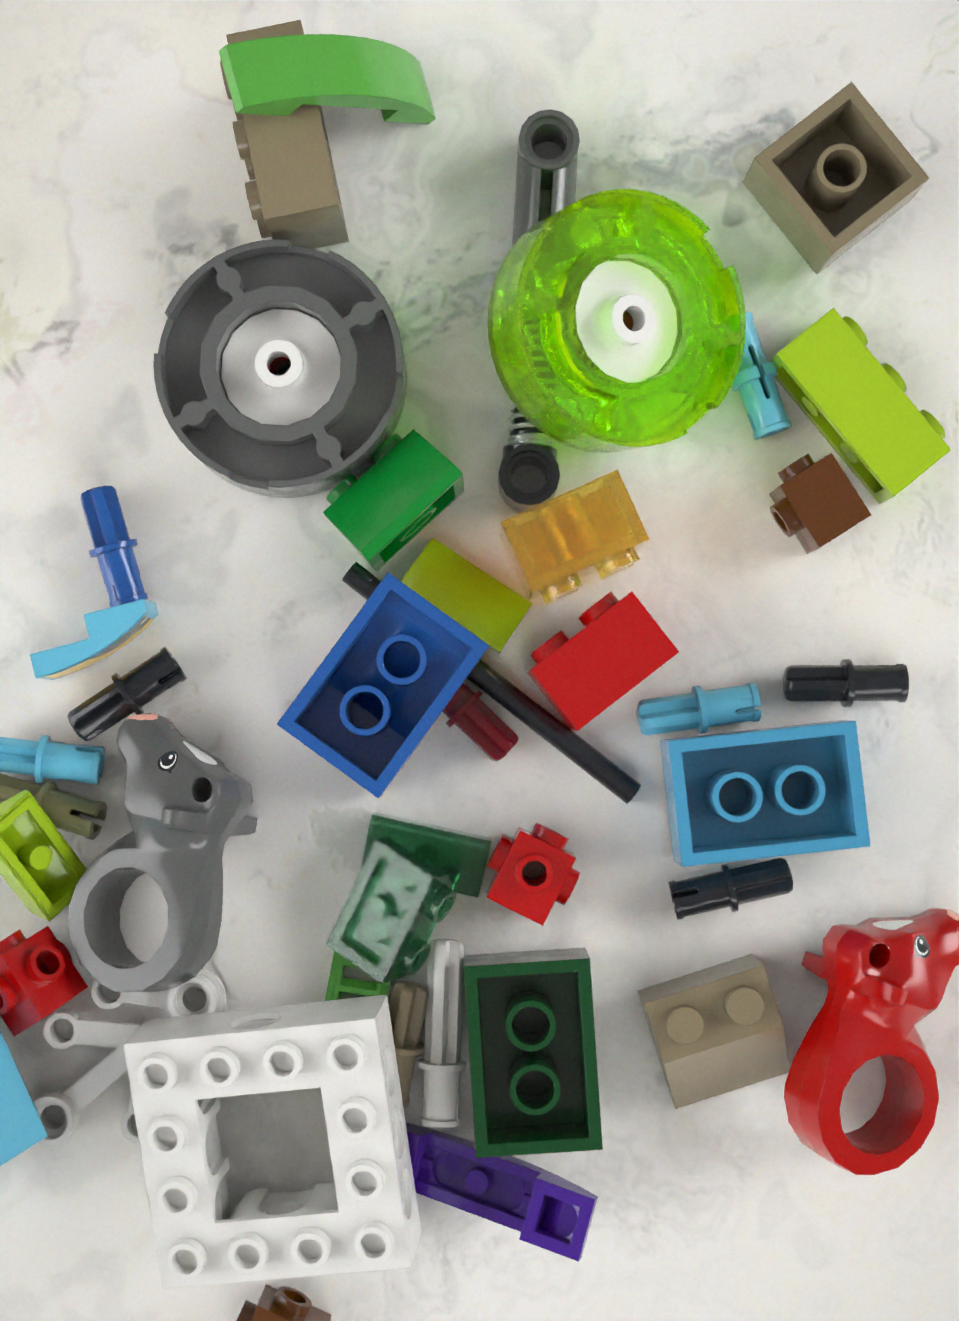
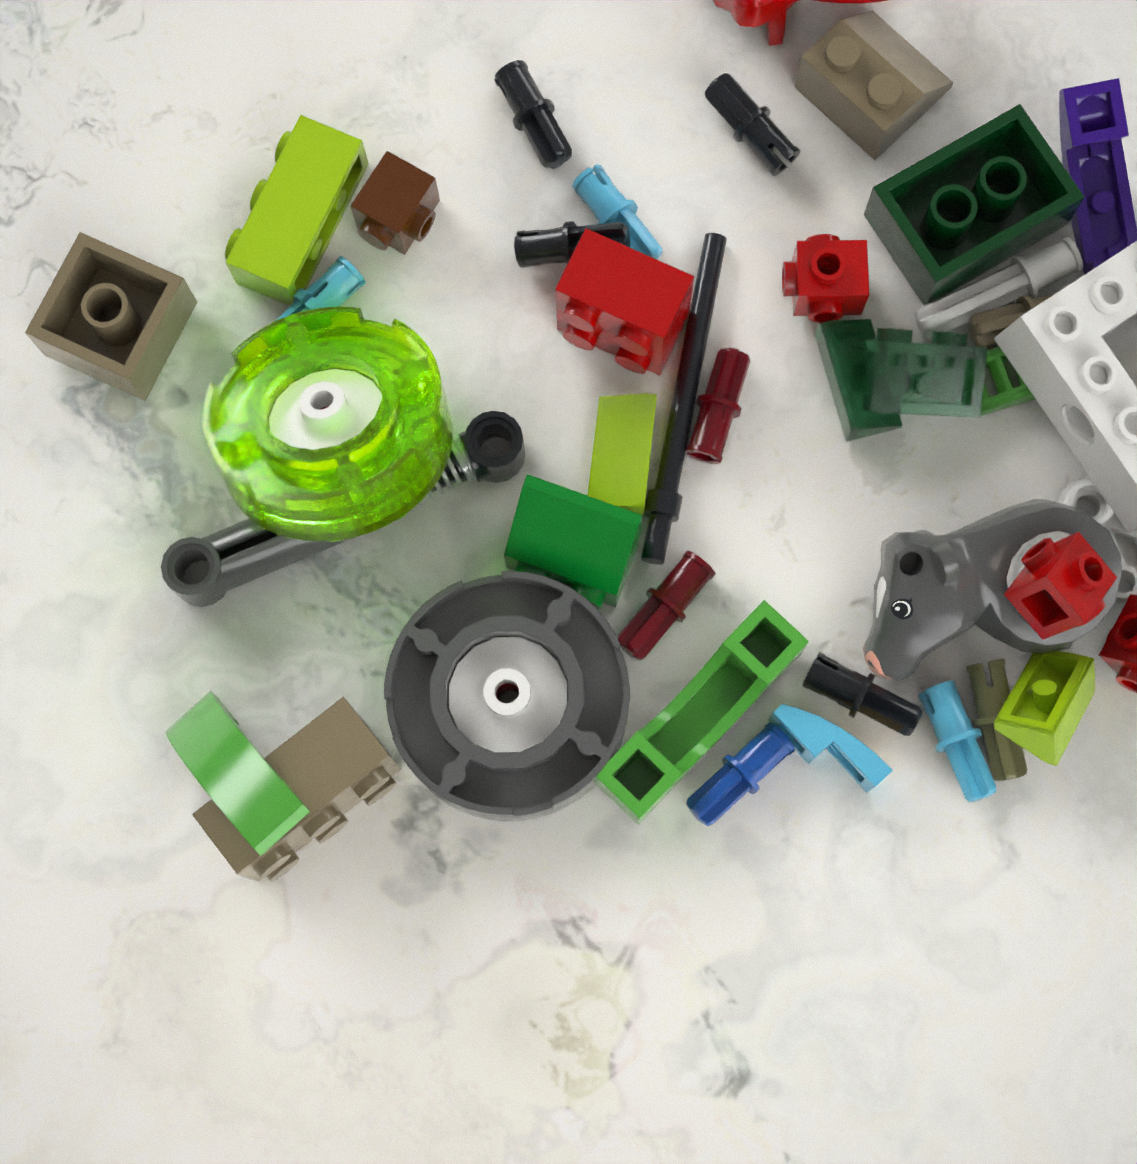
camera: 115 degrees left, 10 degrees down
blue slope [277,572,489,798] -> none
clear yellow brick [499,469,649,605] -> none
dark azure brick [660,720,870,867] -> none
none -> black axle [514,221,630,268]
none -> bright green arch [596,600,809,825]
none -> dark red axle [617,551,716,660]
none -> red brick [1004,532,1117,640]

